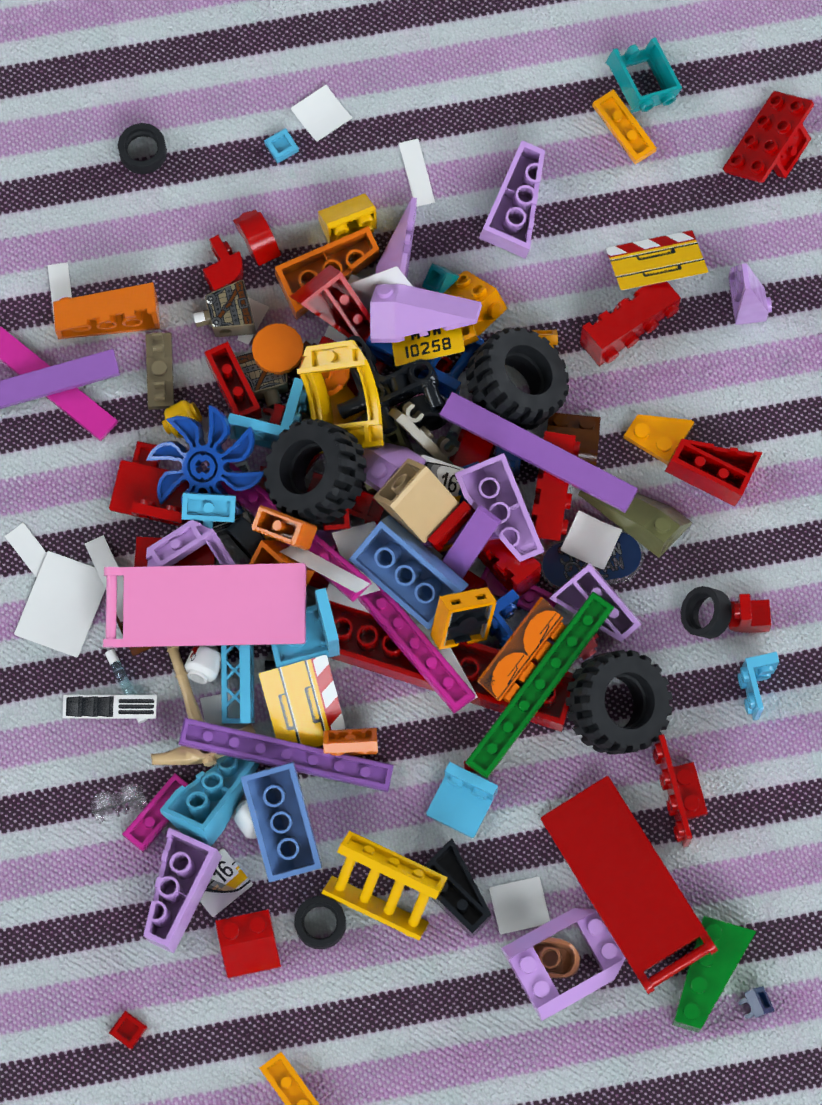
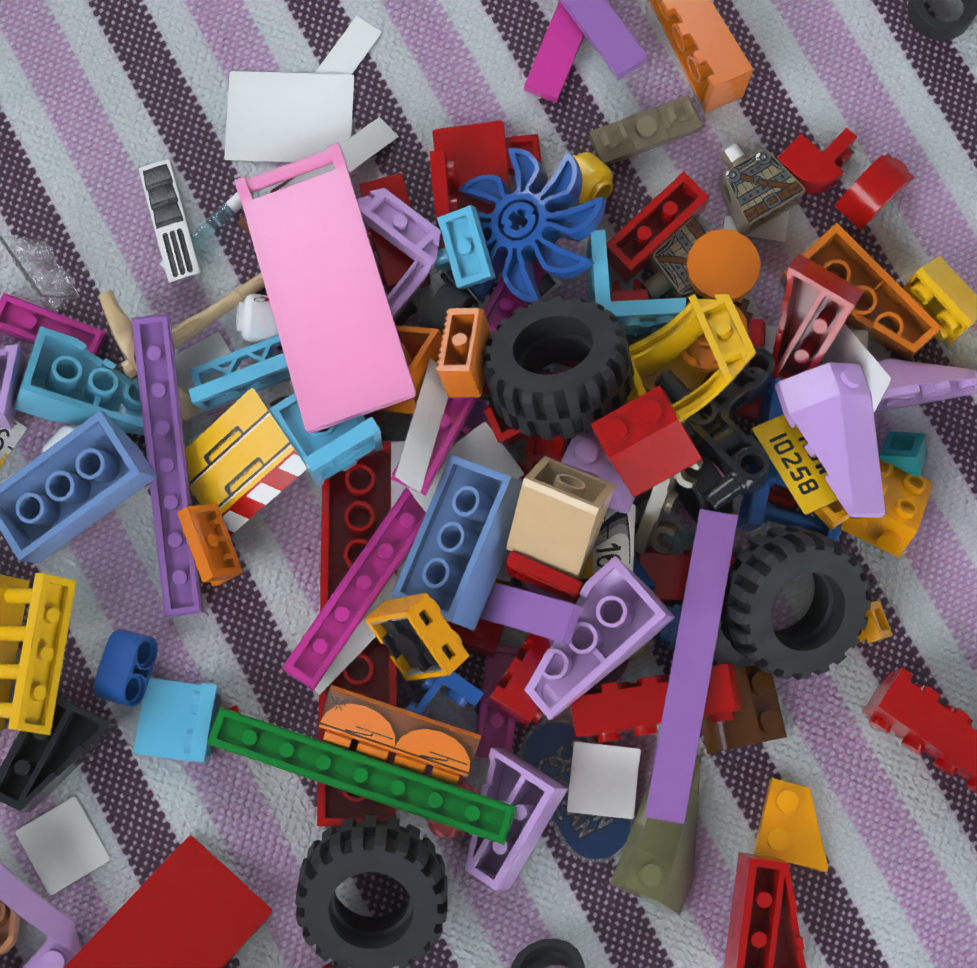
camera: 65 degrees right, 5 degrees up
none -> blue beam [94,629,158,707]
none -> red slope [590,385,703,498]

